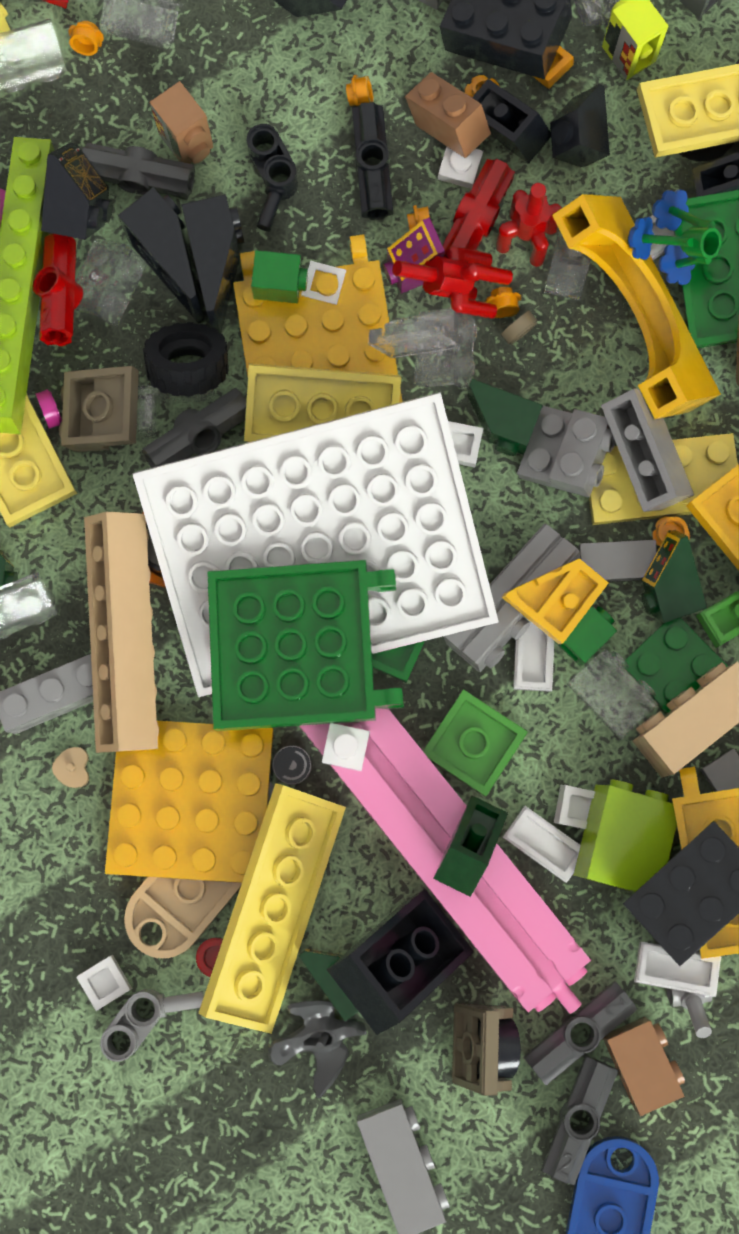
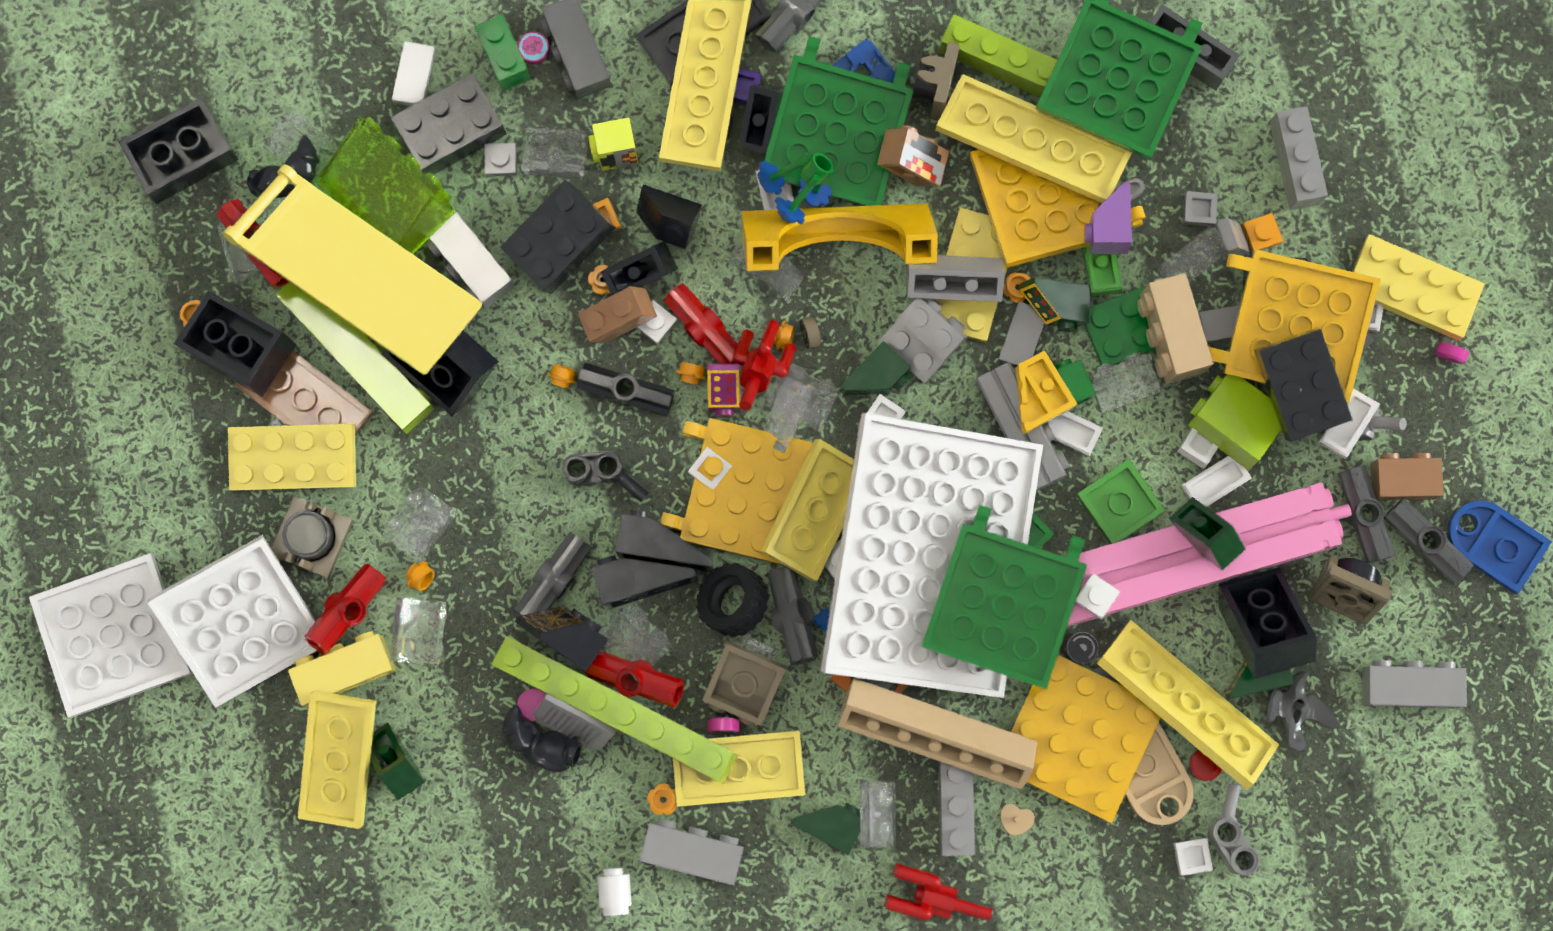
camera: 70 degrees left, 0 degrees up
medium nougat brick [149,81,213,164] -> none
green brick [251,250,308,303] -> none
red plant [496,183,562,267] -> none

